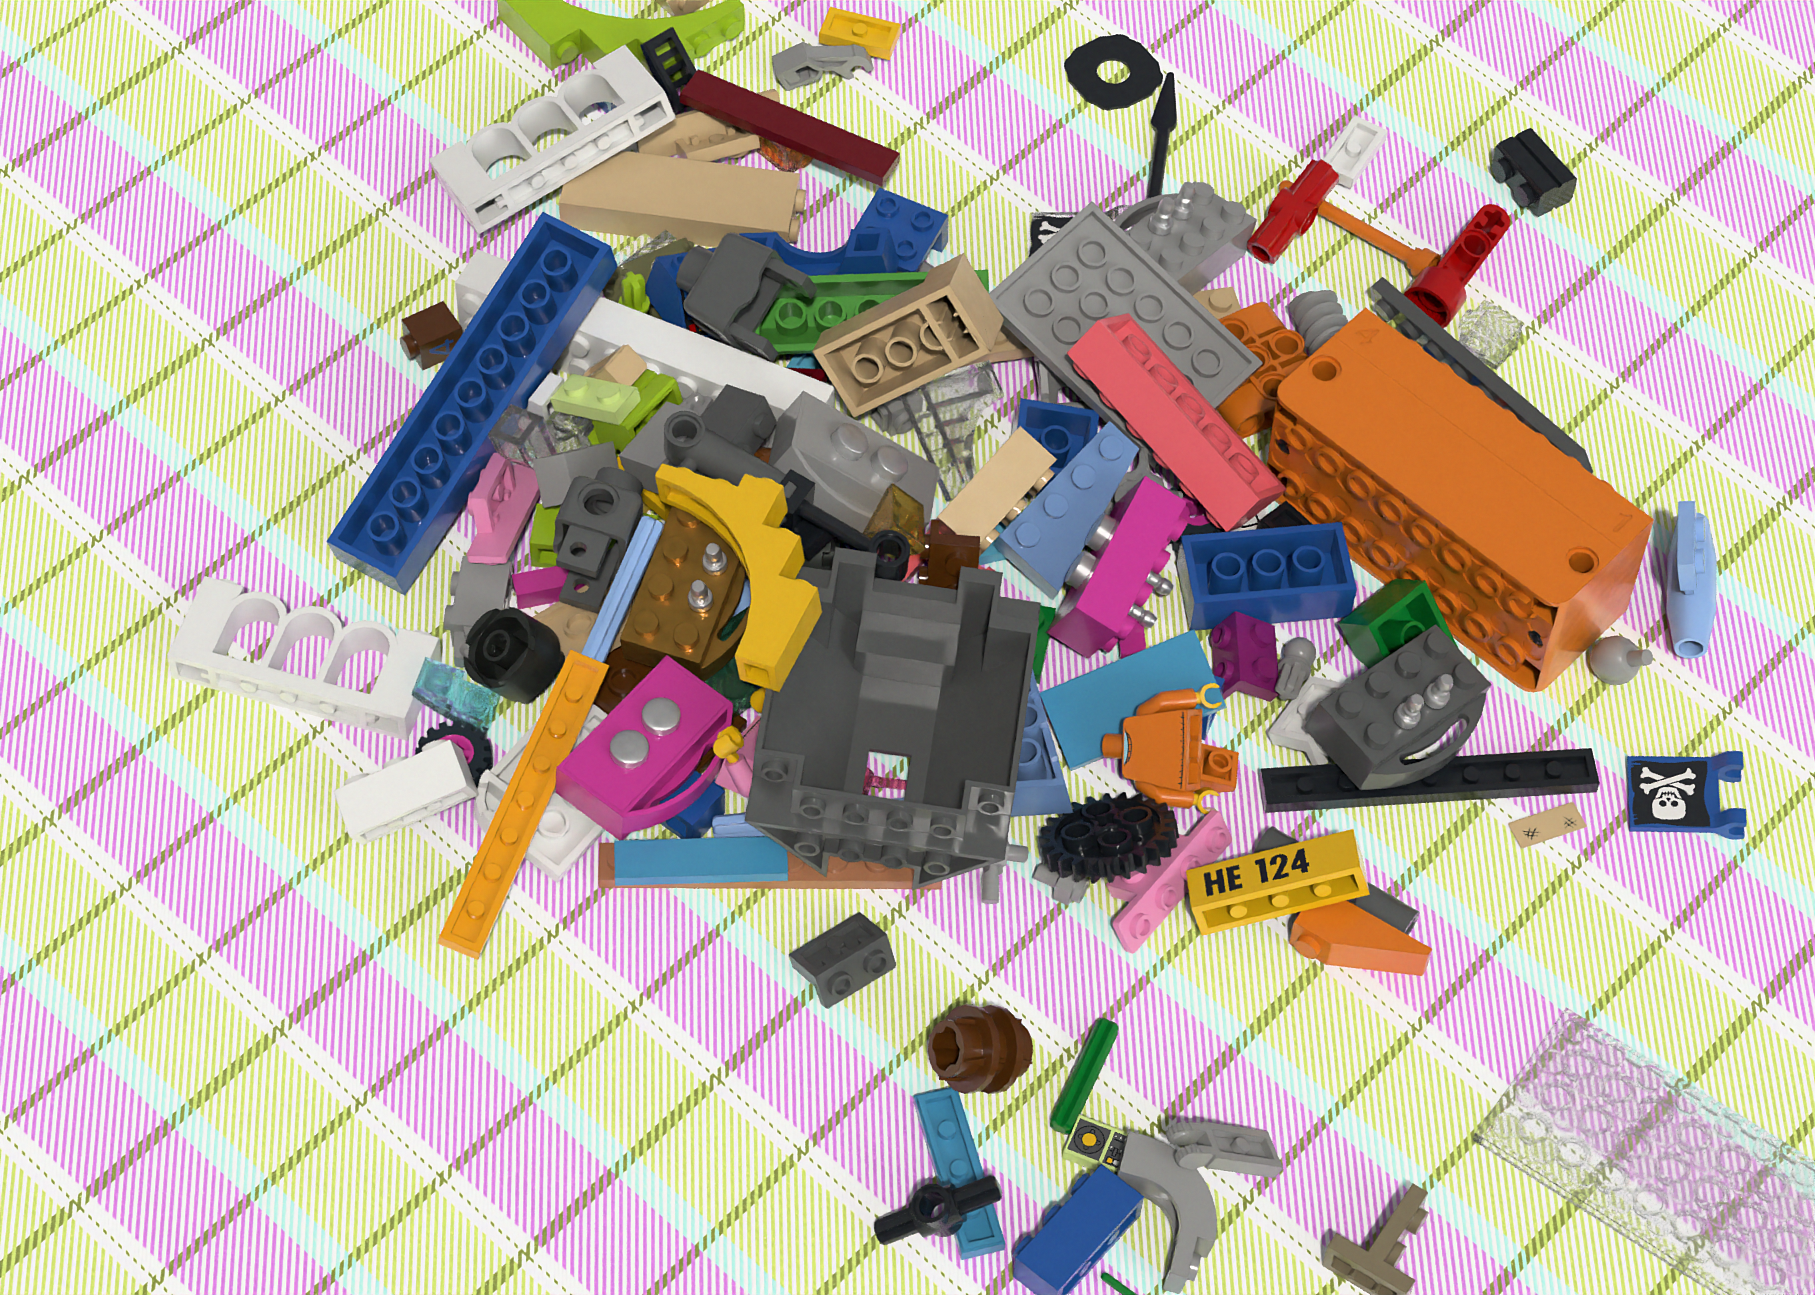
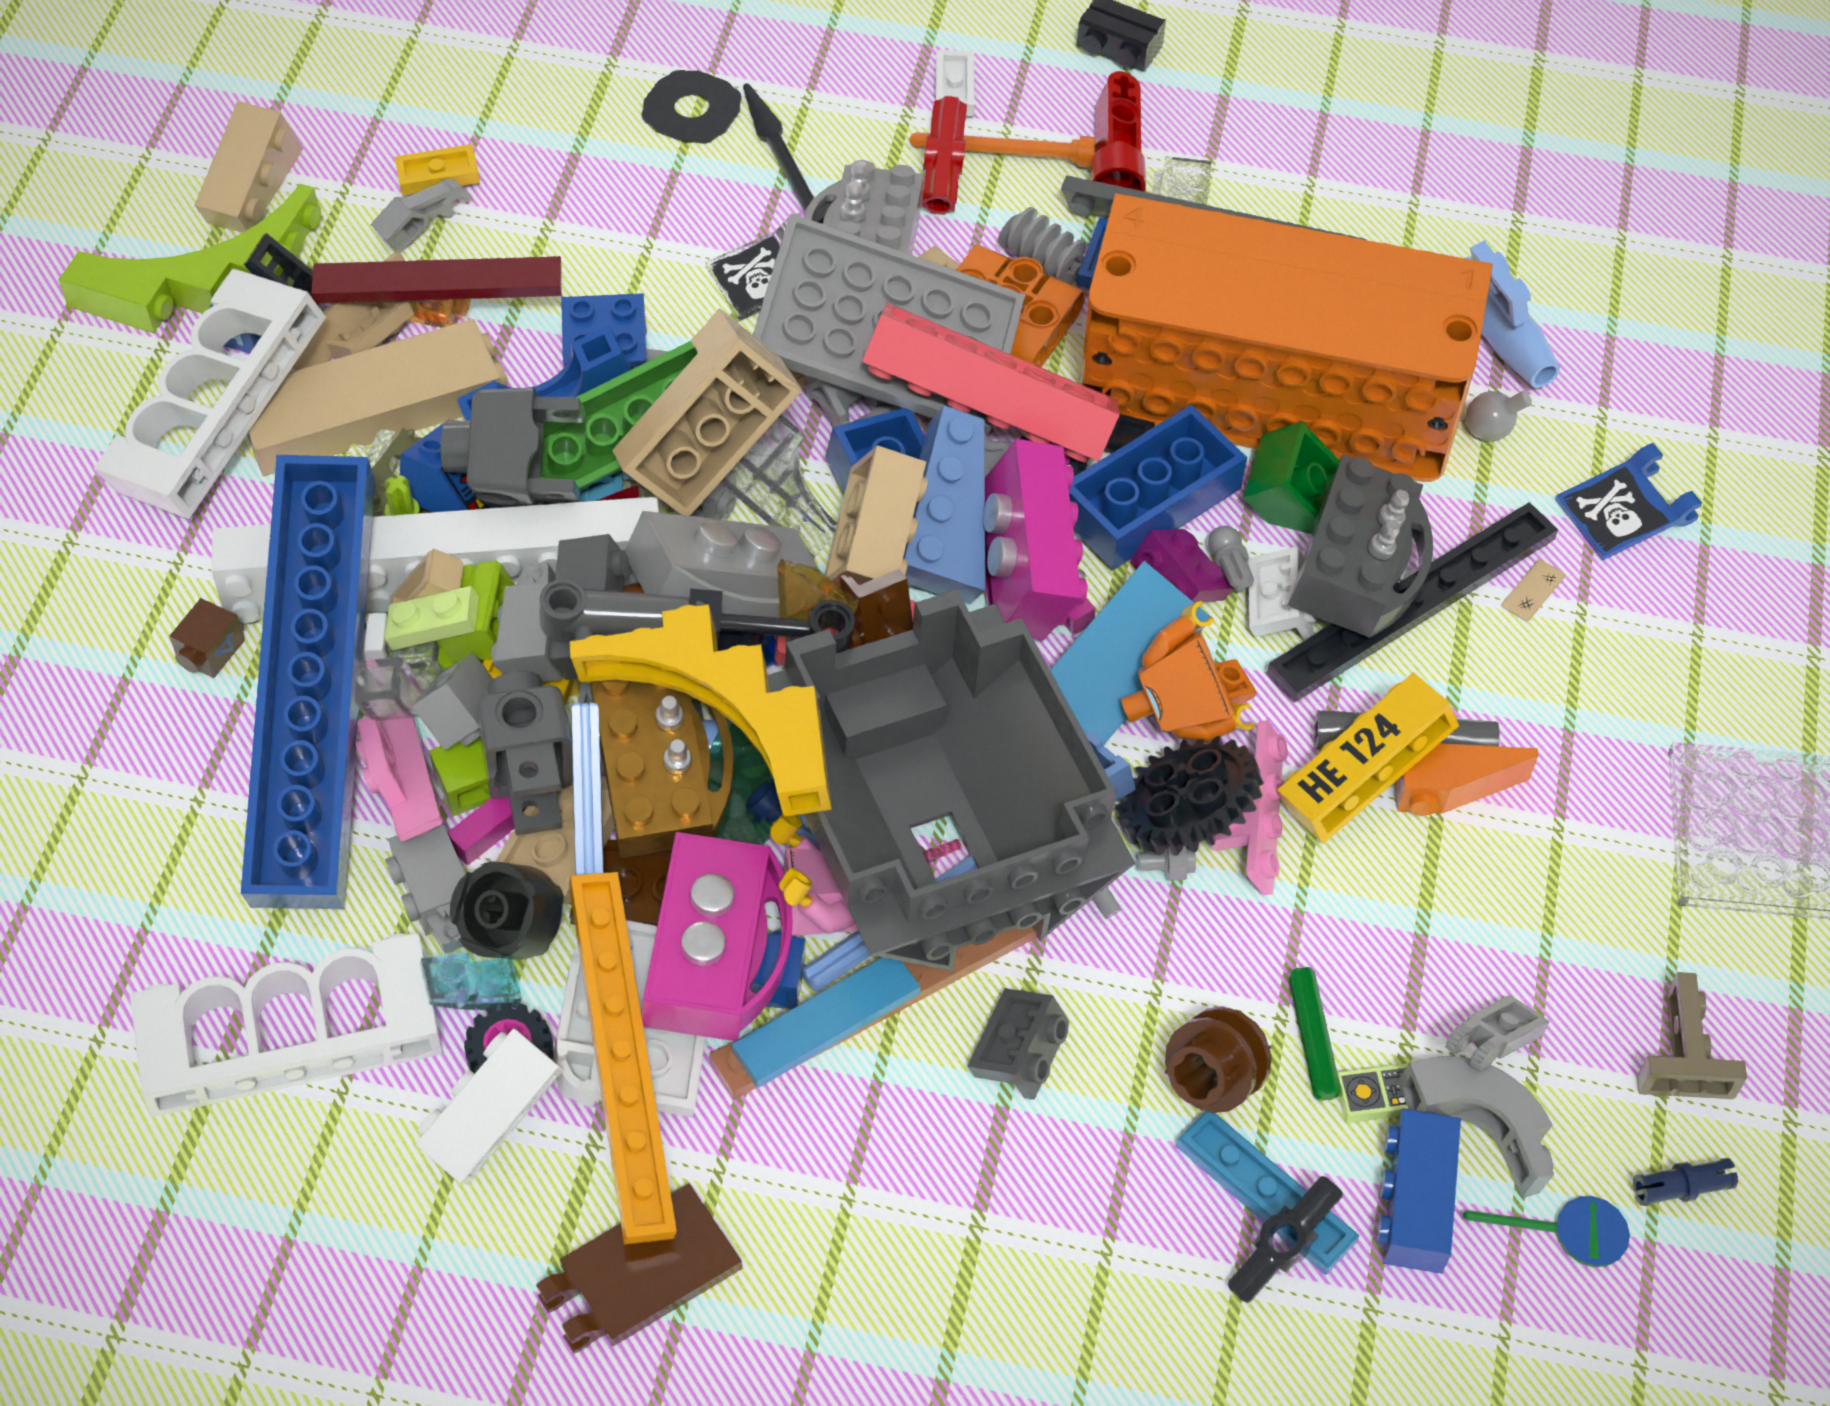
camera: 30 degrees left, 0 degrees up
none -> reddish brown tile [536,1183,742,1354]

